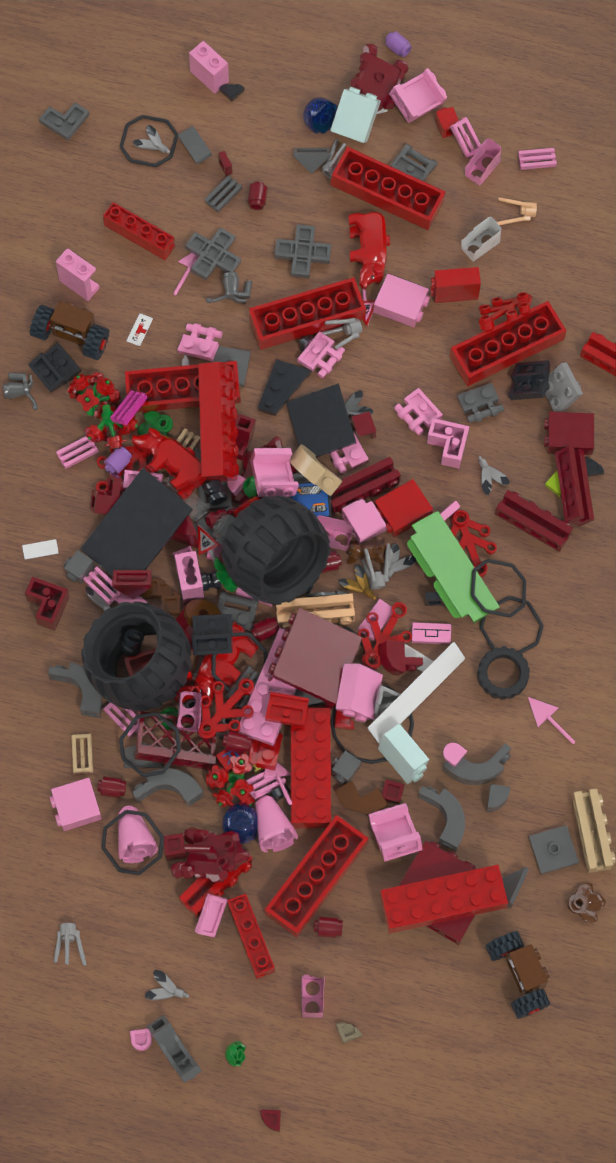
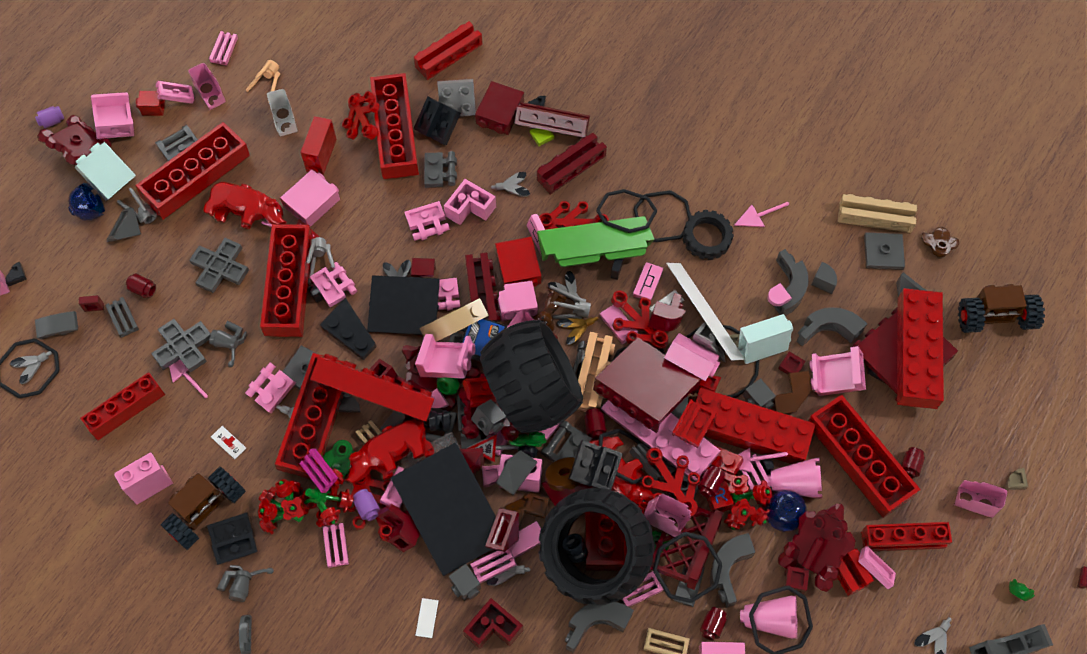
camera: 70 degrees left, 5 degrees down
none -> dark grey slope [496,450,537,495]

